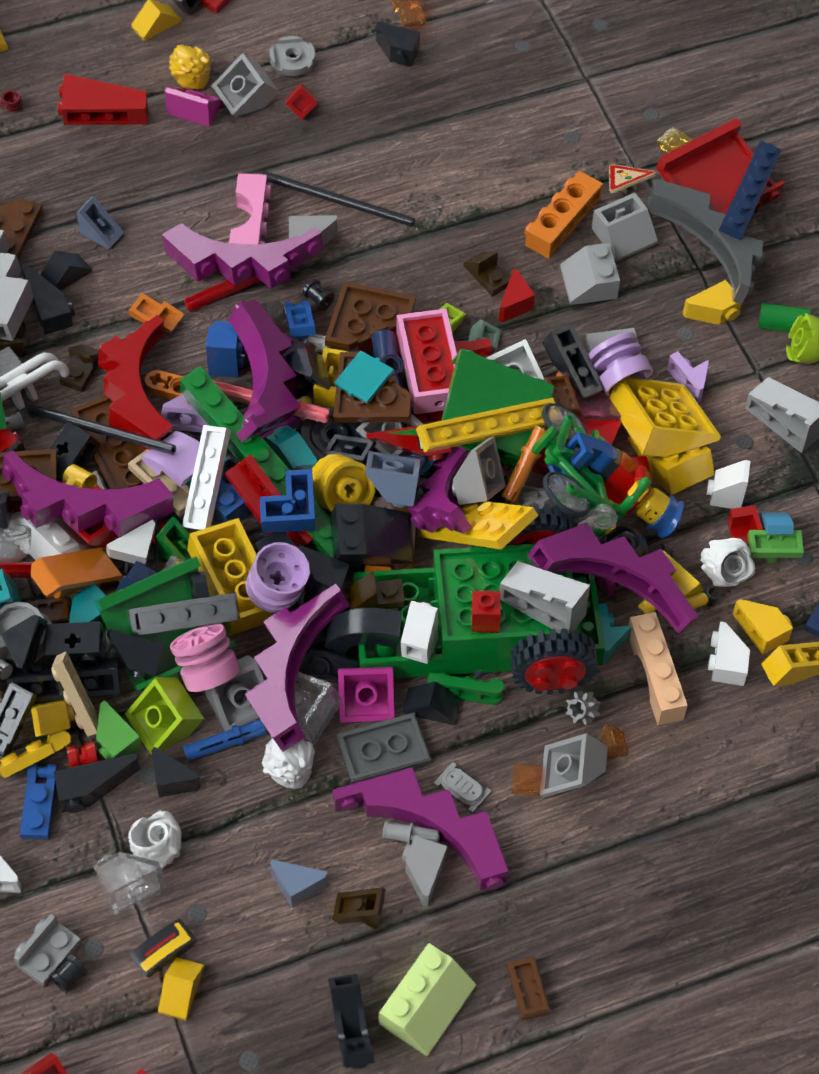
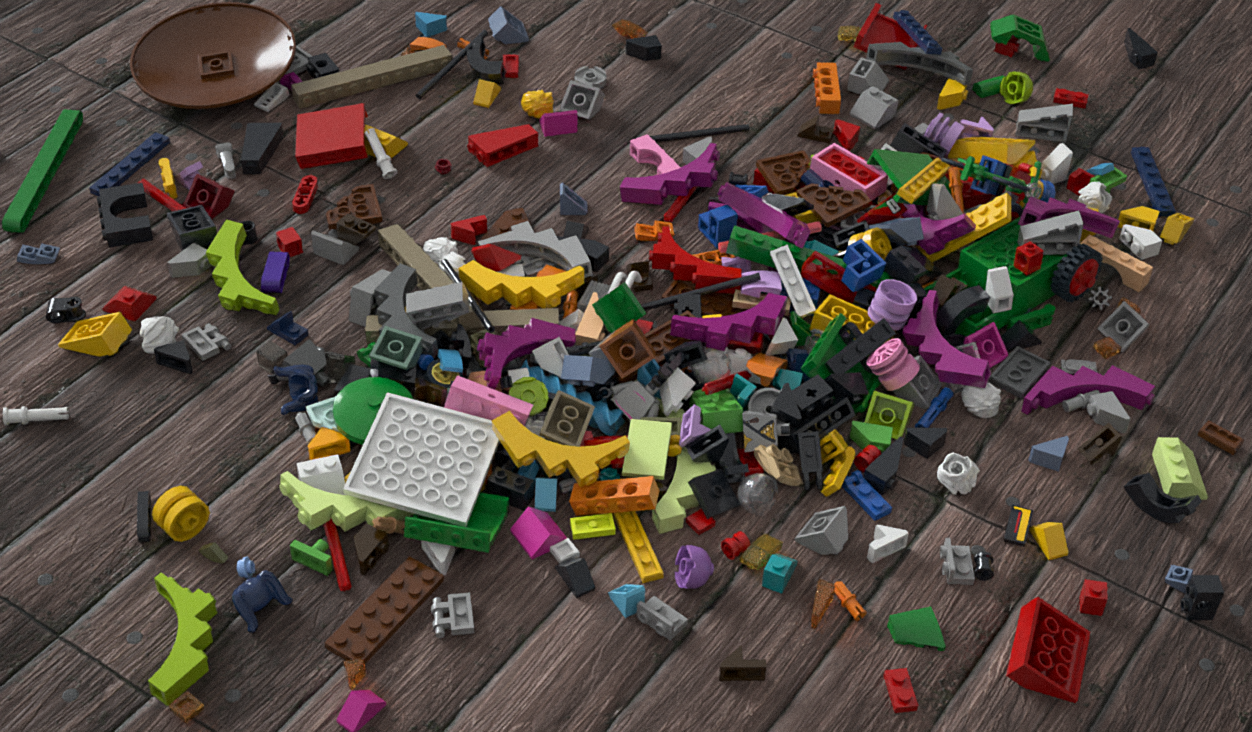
camera: 35 degrees left, 15 degrees down
tan plate [52,652,99,737] -> none
clear slope [93,852,165,915] -> none
red panel [285,82,318,120] -> none
teal piece [334,351,394,404] -> none
piece [609,164,655,194] -> none

